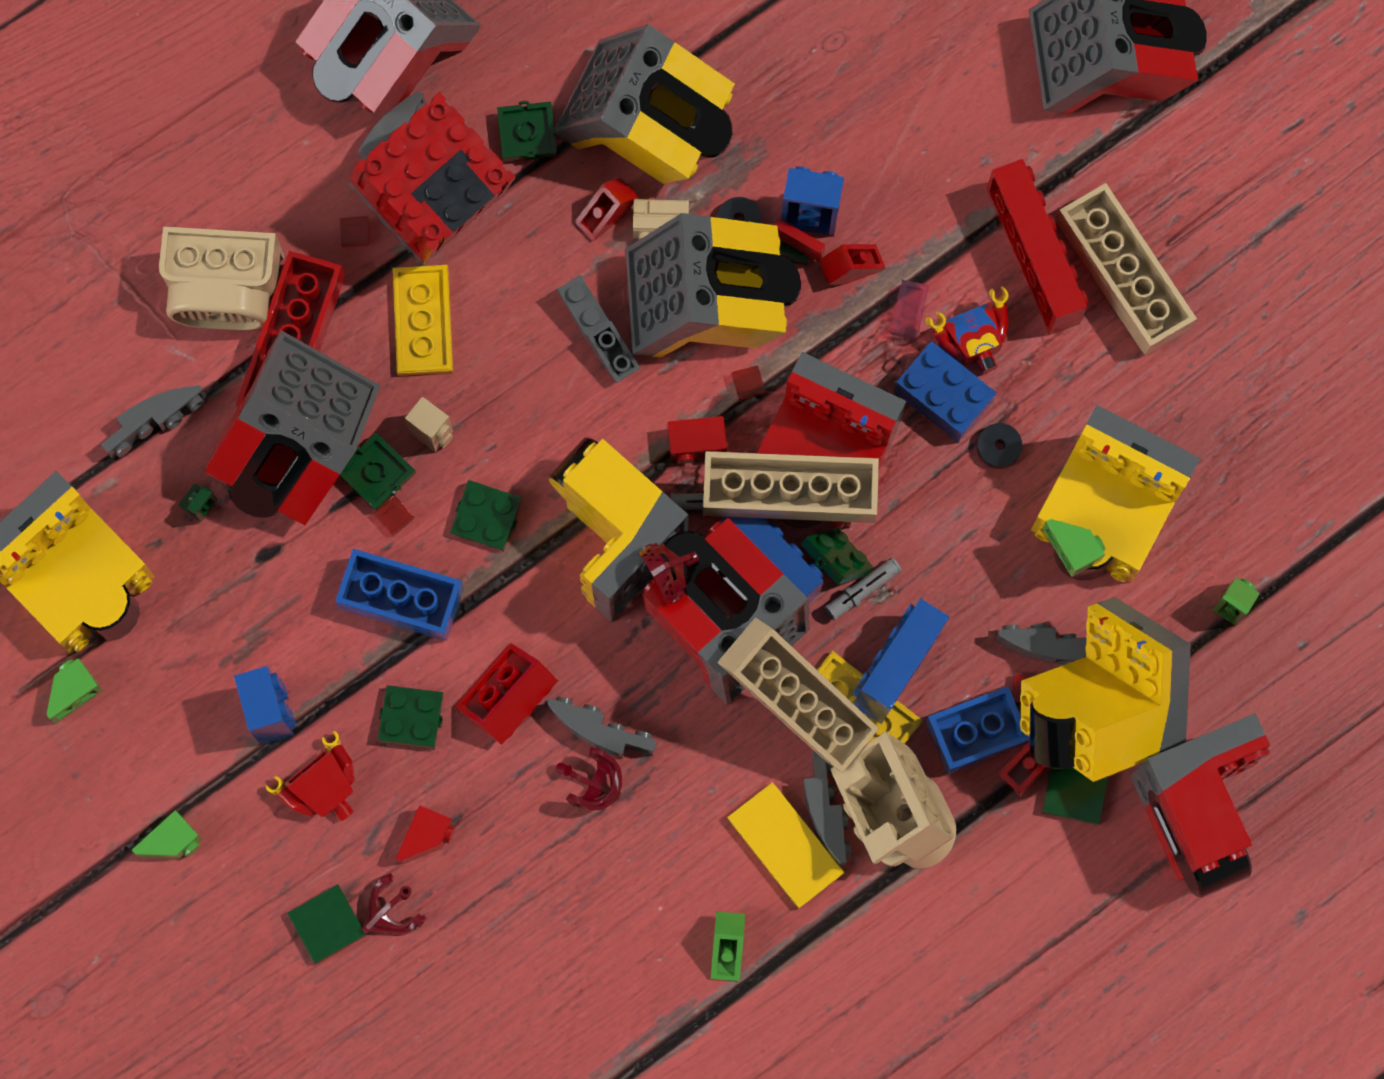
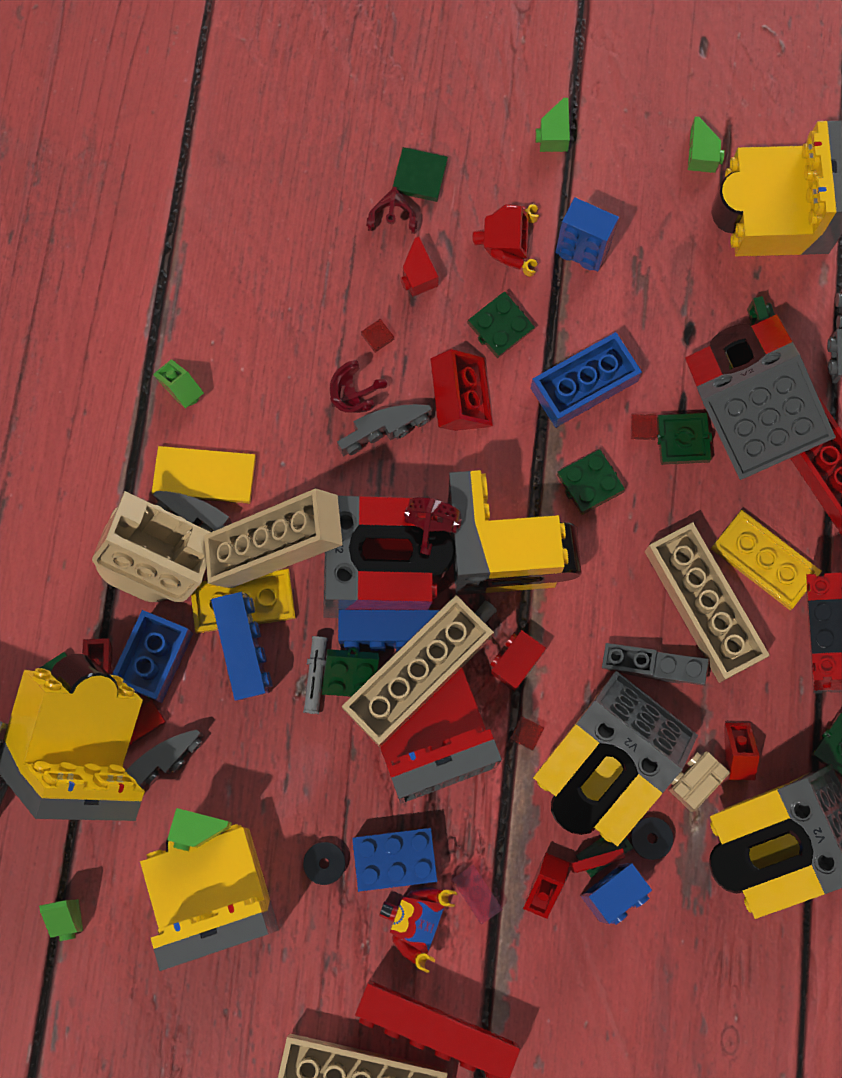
camera: 135 degrees right, 0 degrees up
tan brick [405,397,453,452] -> none
none -> clear red tile [361,319,394,352]
none -> tan brick [645,523,770,683]

